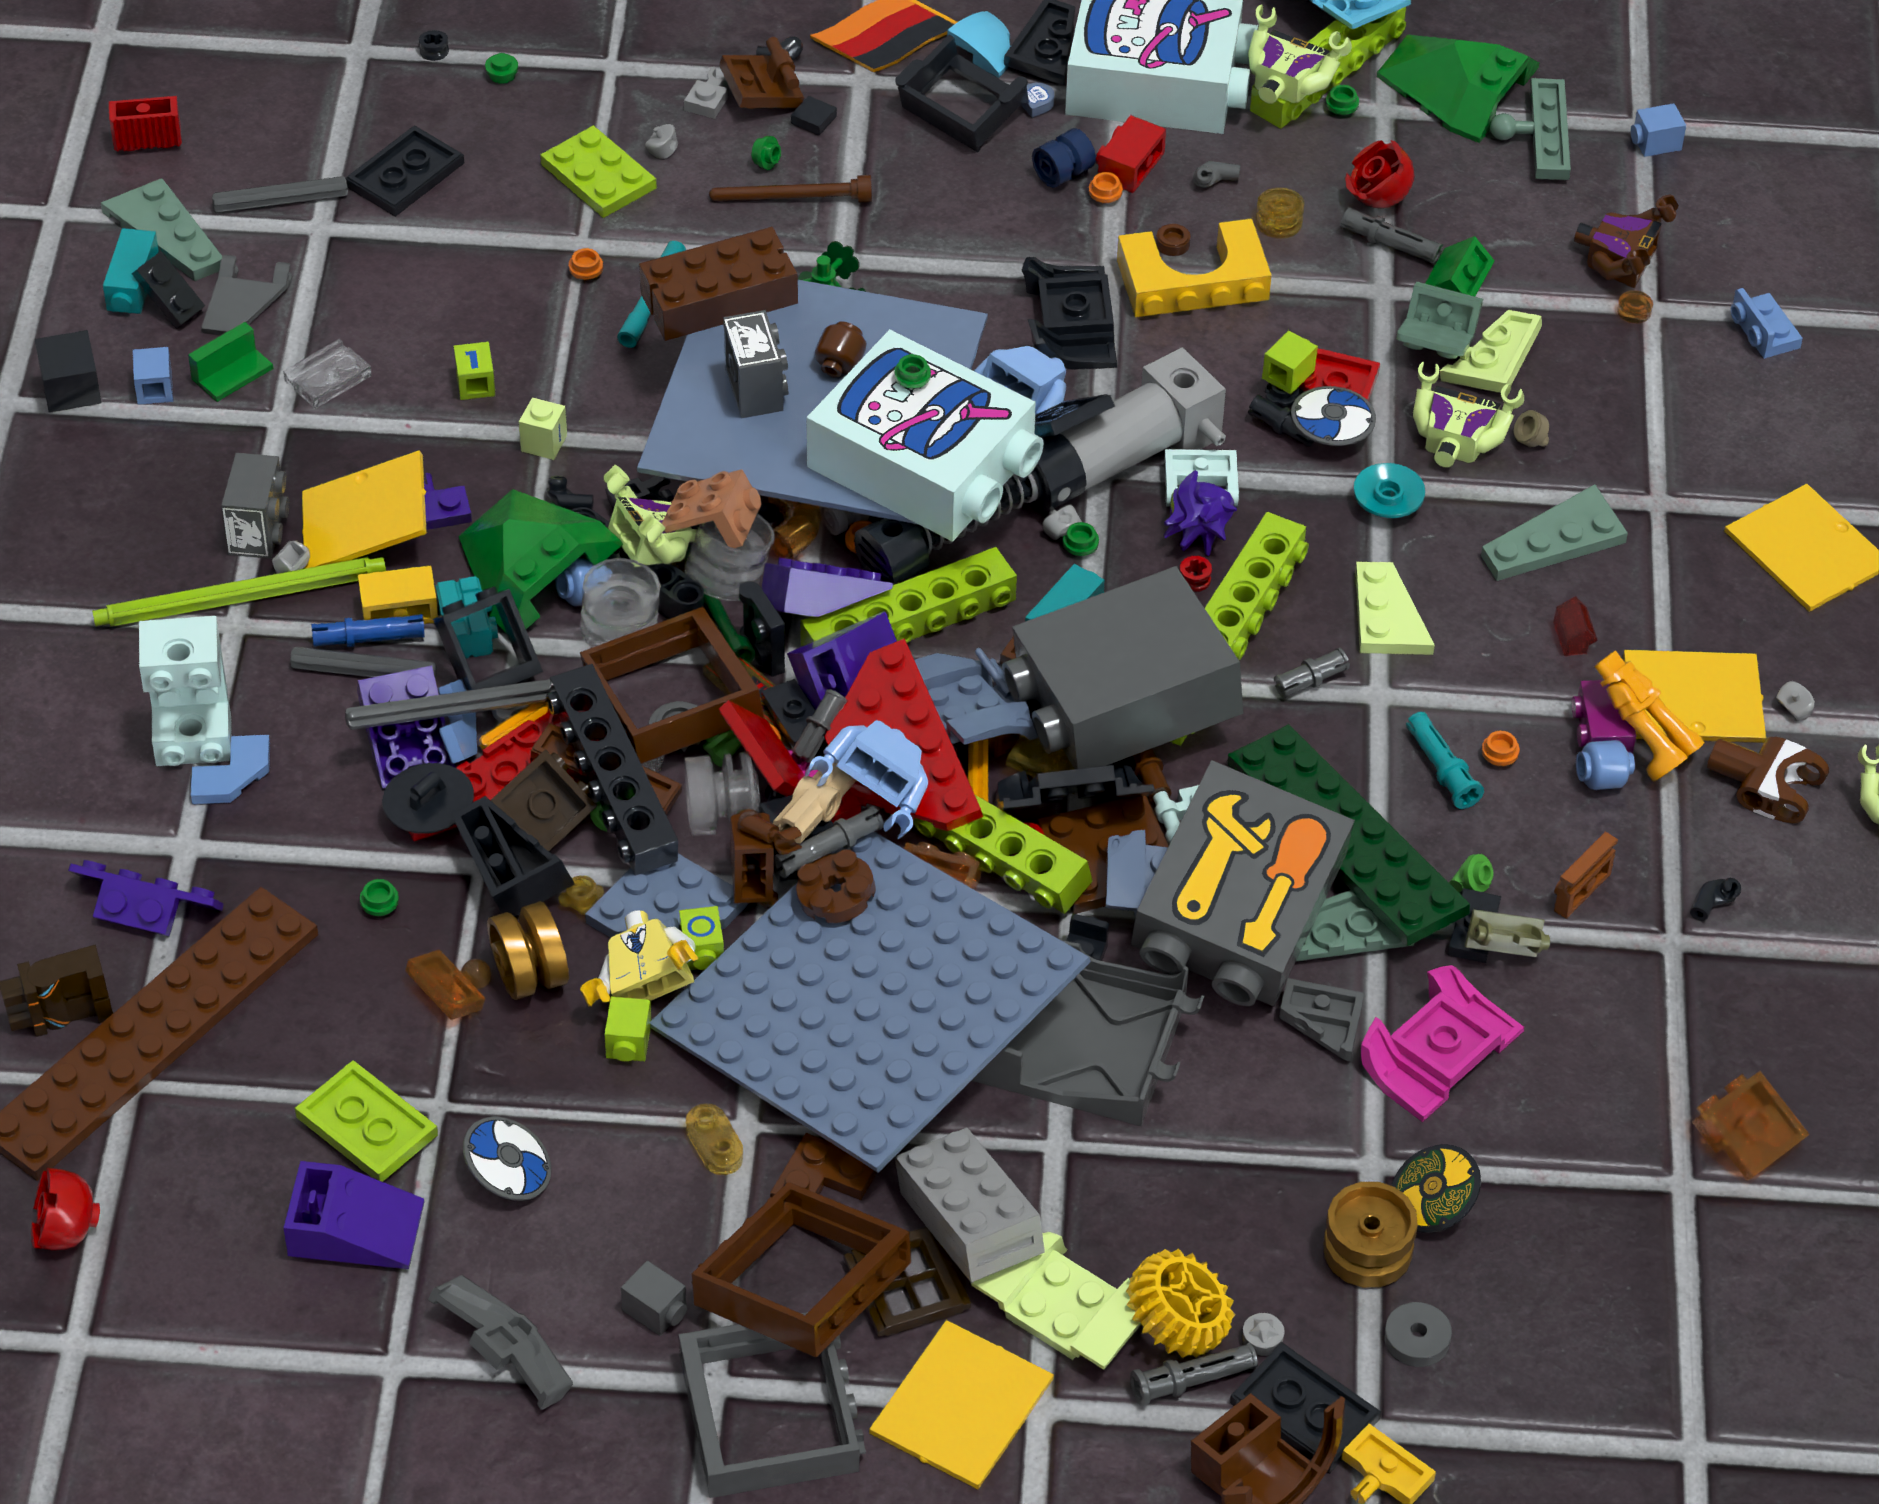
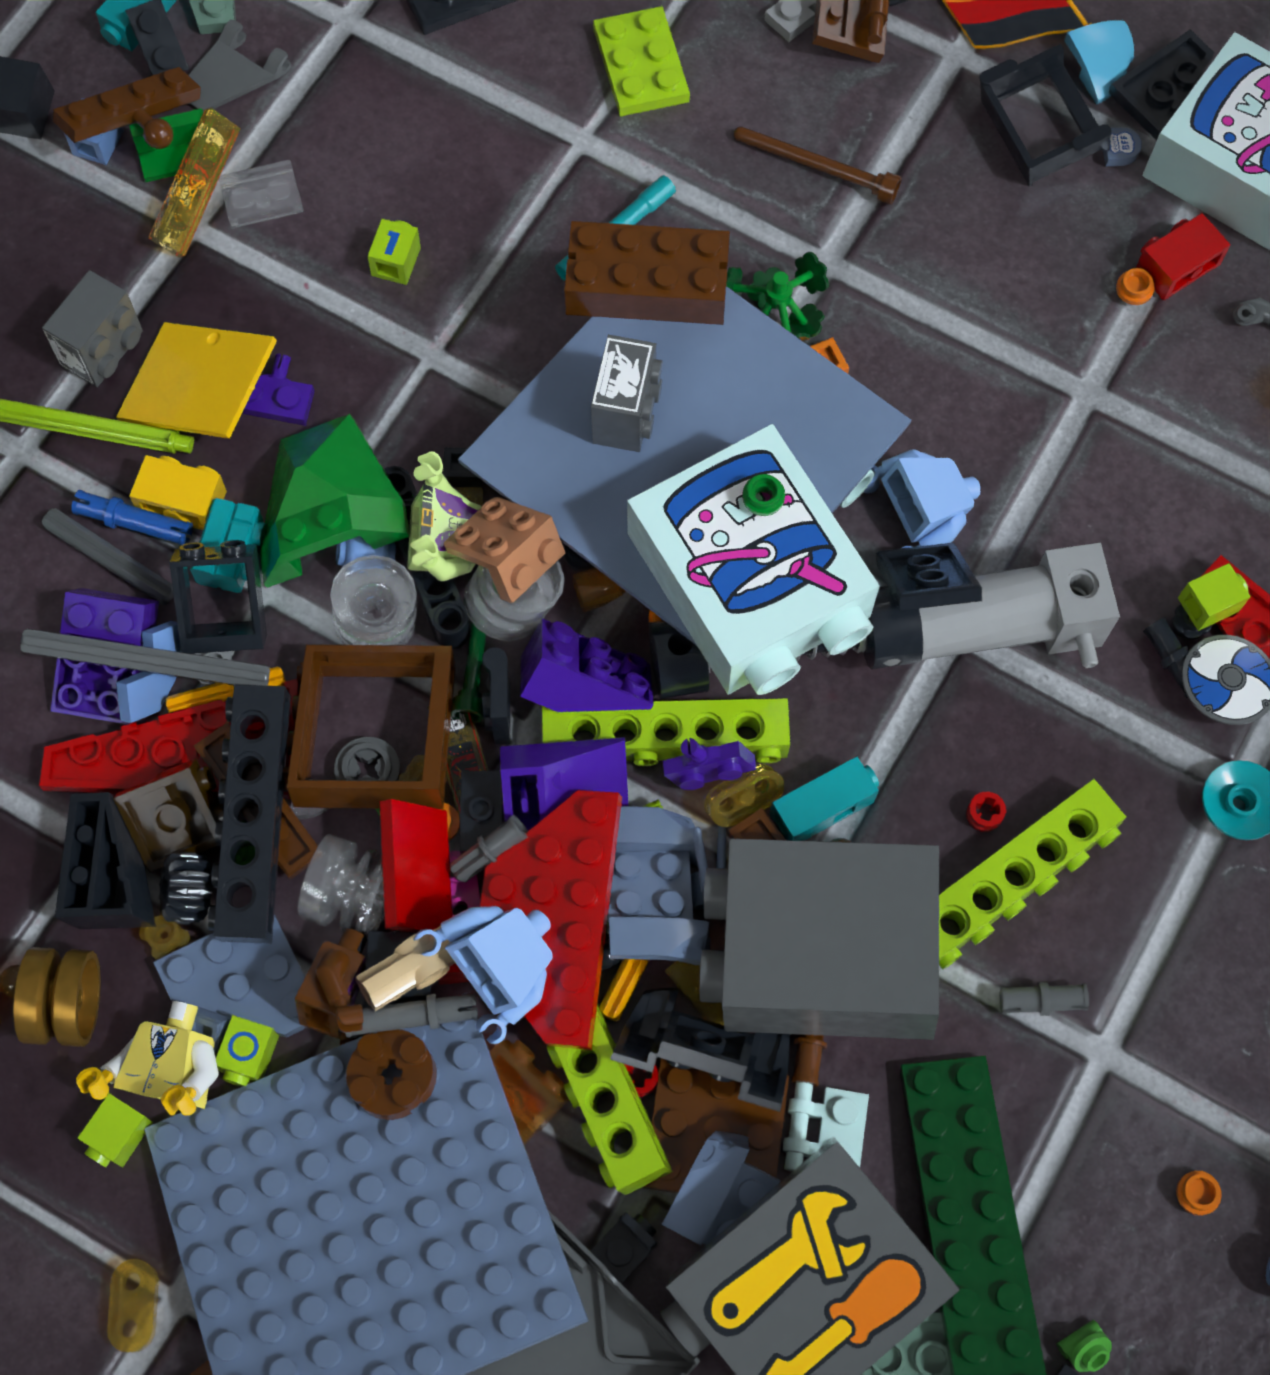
camera: 25 degrees right, 20 degrees up
light grey piece [272,541,310,574] -> none
black shield [382,763,474,833] -> none
yellowish green brick [519,397,567,460] -> none
black arm [546,476,594,510] -> none
orange plate [569,248,603,280] -> none
light grey piece [645,124,678,159] -> none
green plate [751,136,781,170] -> none
black tile [791,96,837,135] -> none
reddish brown head [814,321,867,377] -> none
black piece [1022,257,1117,370] -> none
dark blue wheel [1032,128,1096,188] -> none
light grey piece [1043,505,1082,540] -> none
green plate [1063,522,1099,556] -> none
yellow arch [1117,219,1272,317] -> none
reddish brown tile [1156,224,1191,256] -> none
light aqua plate [1164,449,1239,507] -> none
dark purple hair [1164,470,1237,556] -> none
yellowish green wing [1355,562,1435,655] -> none
teal pin [1406,712,1484,809] -> none
none -> reddish brown plate [53,67,201,149]
none -> clear yellow tile [148,108,241,258]
none -> black gear [158,852,213,924]
none -> dark purple plate [663,738,756,790]
none -> clear yellow plate [704,764,784,827]

